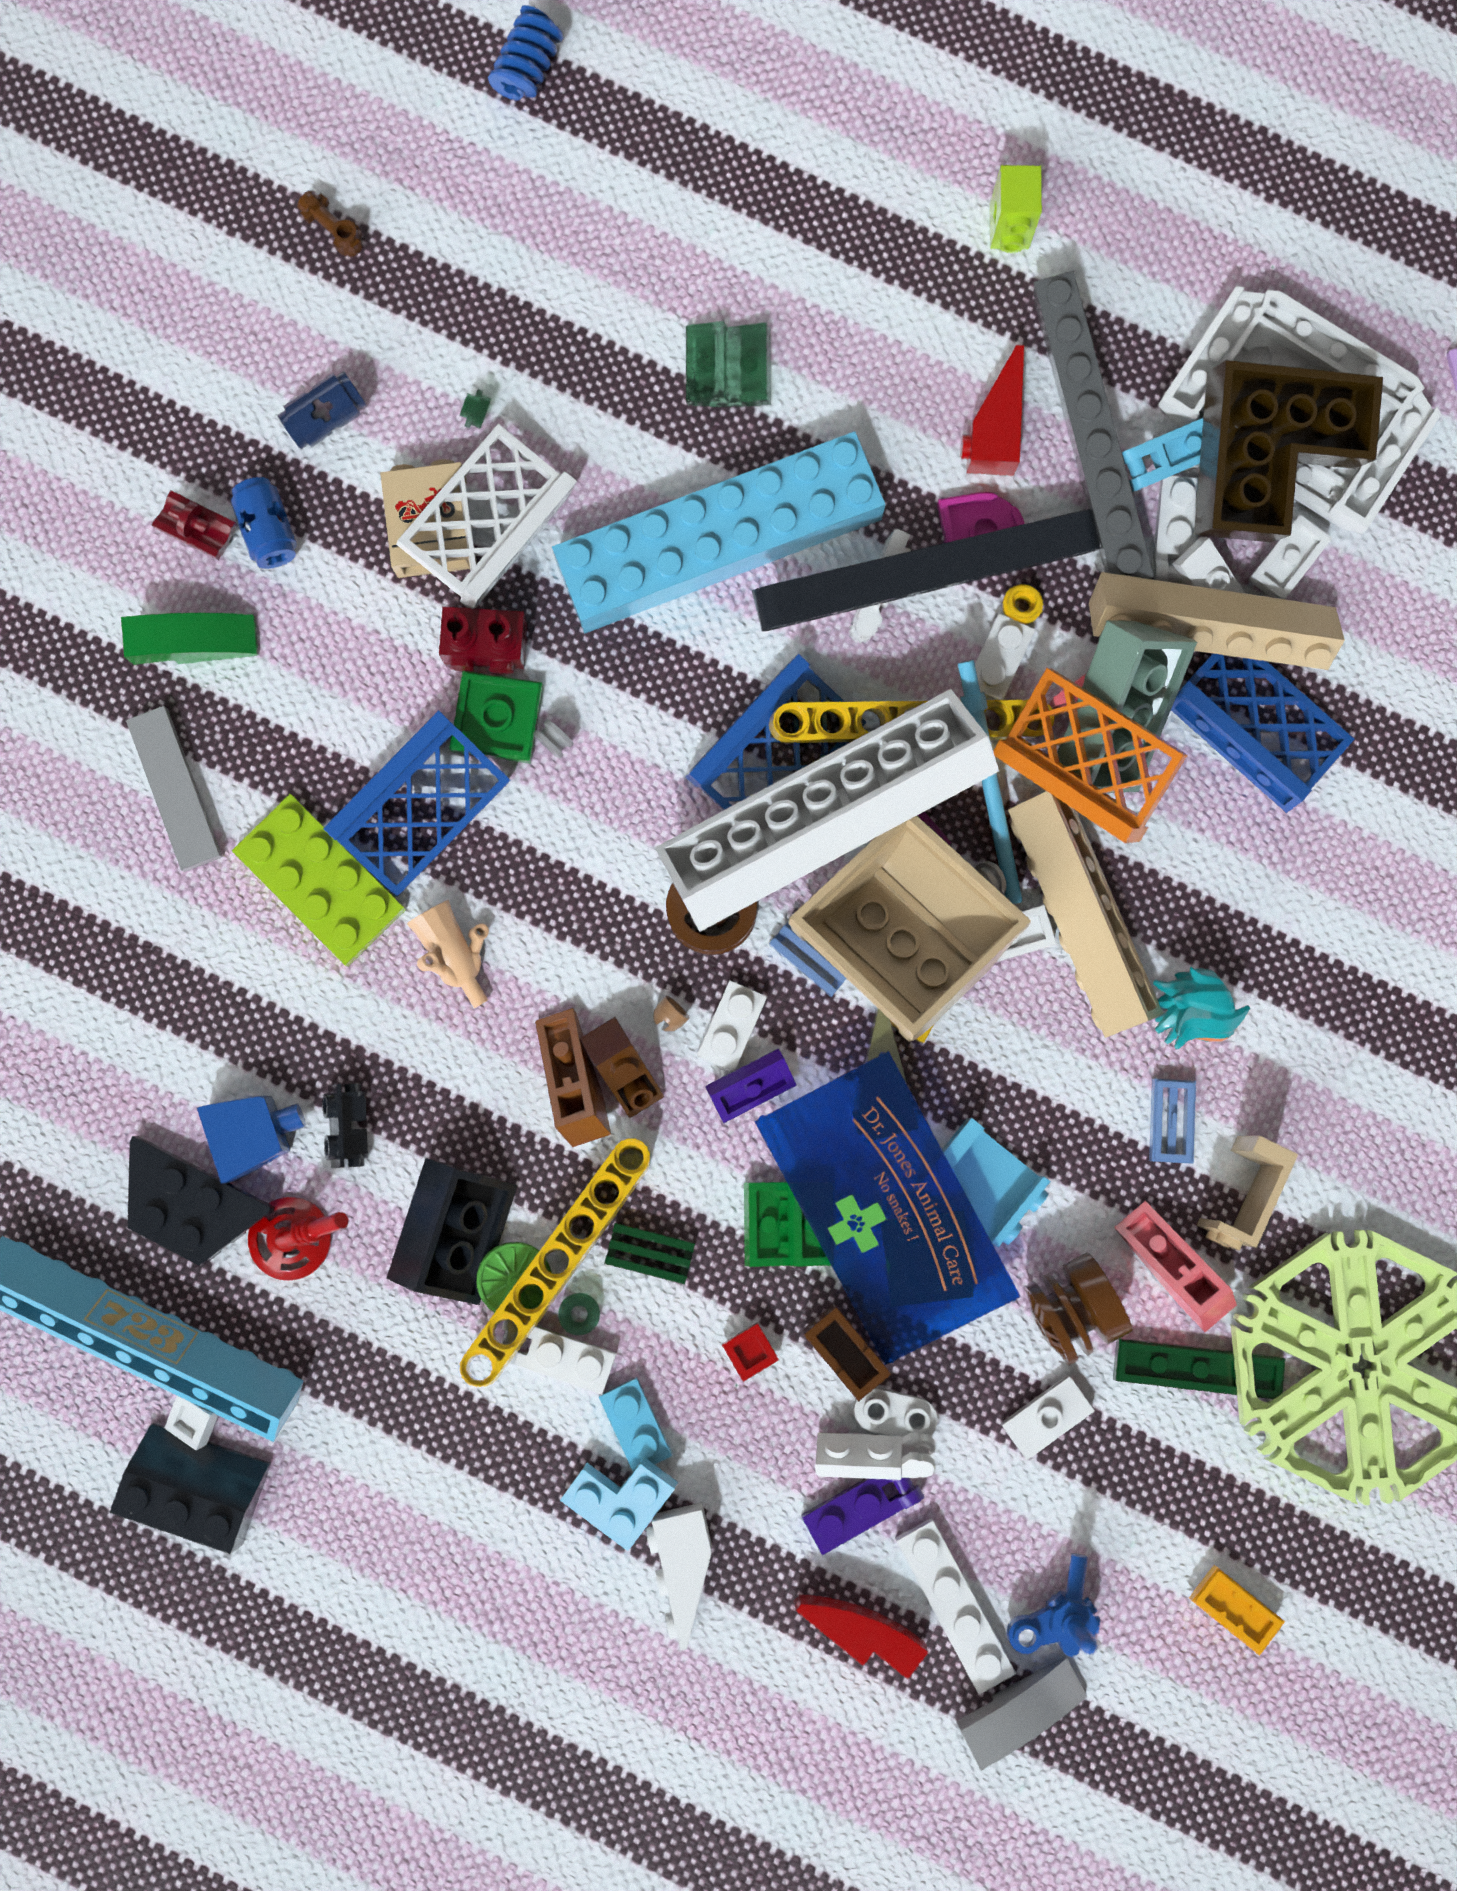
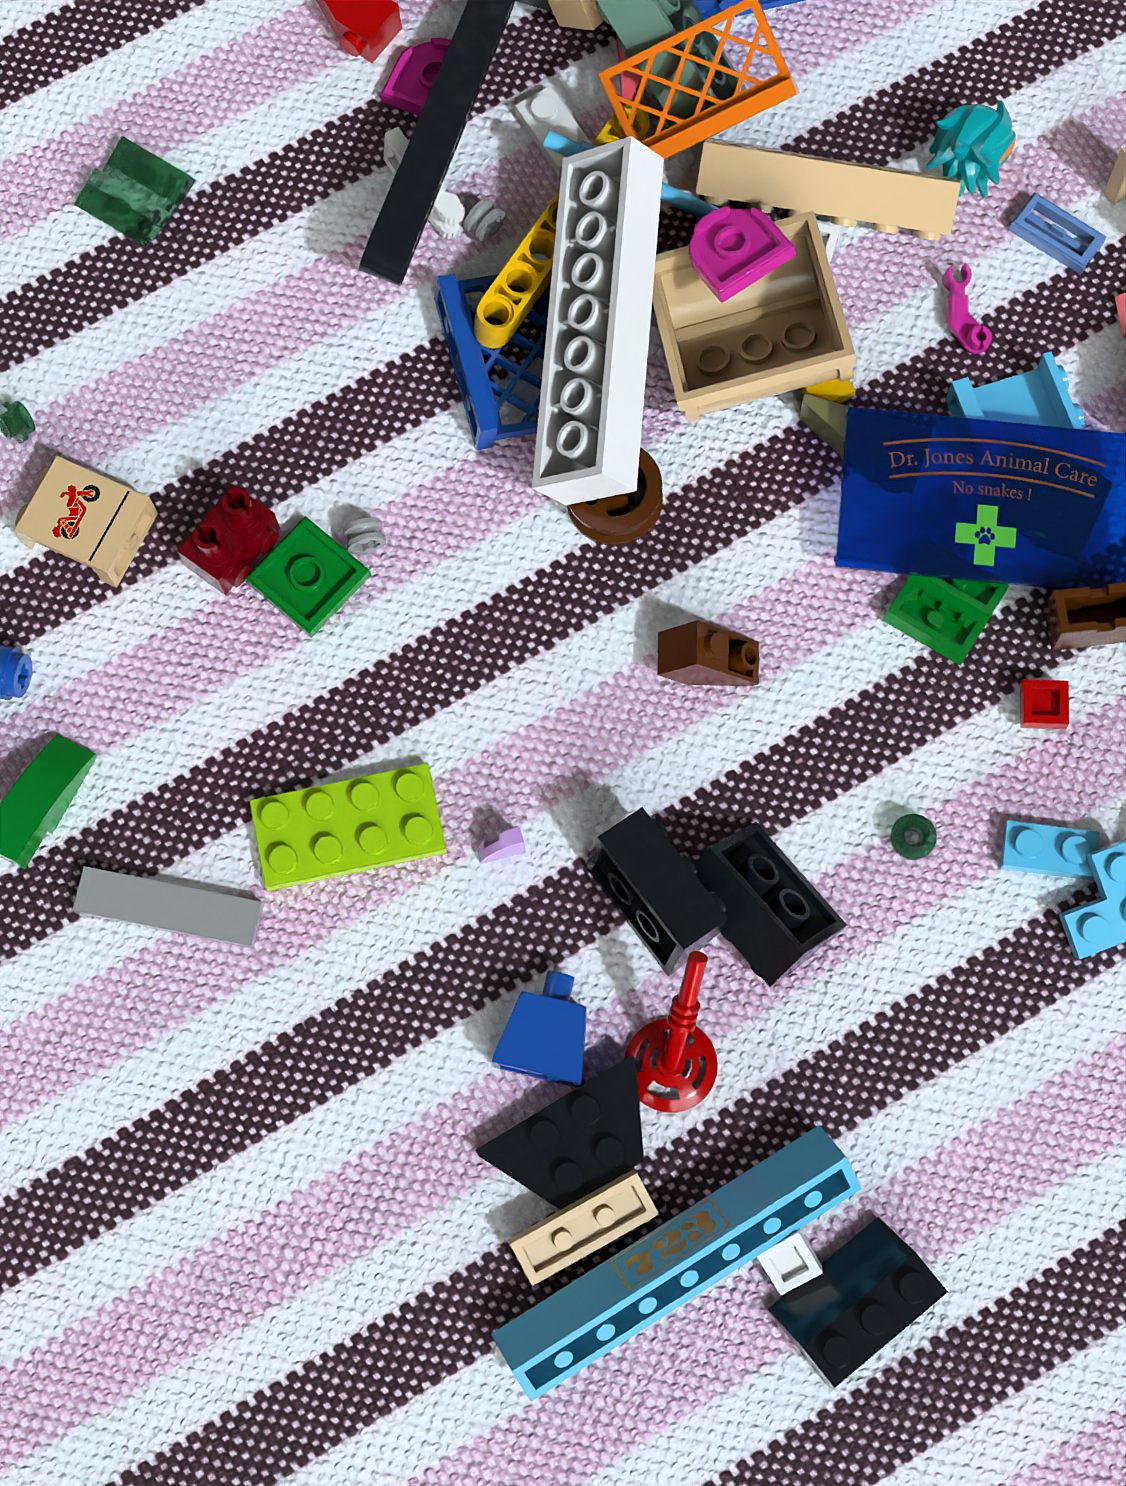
camera: 50 degrees left, 10 degrees down
black hinge [322,1083,369,1168] -> none
blue fence [323,710,511,897] -> none
white fence [396,424,577,608] -> none
light nougat piece [407,900,489,1009] -> none
yellow beam [460,1138,650,1387] -> none
bright green wheel [476,1242,552,1313] -> none
white plate [501,1320,617,1395] -> none
dark orange slope [535,1008,611,1147] -> none
medium azure brick [552,431,885,634] -> none
dark green tile [604,1223,695,1285] -> none
medium nougat hinge [653,995,690,1032] -> none
white plate [697,980,767,1072] -> none
dark purple plate [705,1048,797,1123] -> none
medium blue tile [769,921,847,997] -> none
yellow plate [1002,584,1043,625] -> none
none -> light grey bush [464,198,505,242]
none -> lavender tile [478,826,526,864]
none -> tan plate [508,1169,659,1286]
none -> black slope [585,807,729,976]
none -> dark pink tile [689,206,796,304]
none -> dark pink arm [942,263,992,354]

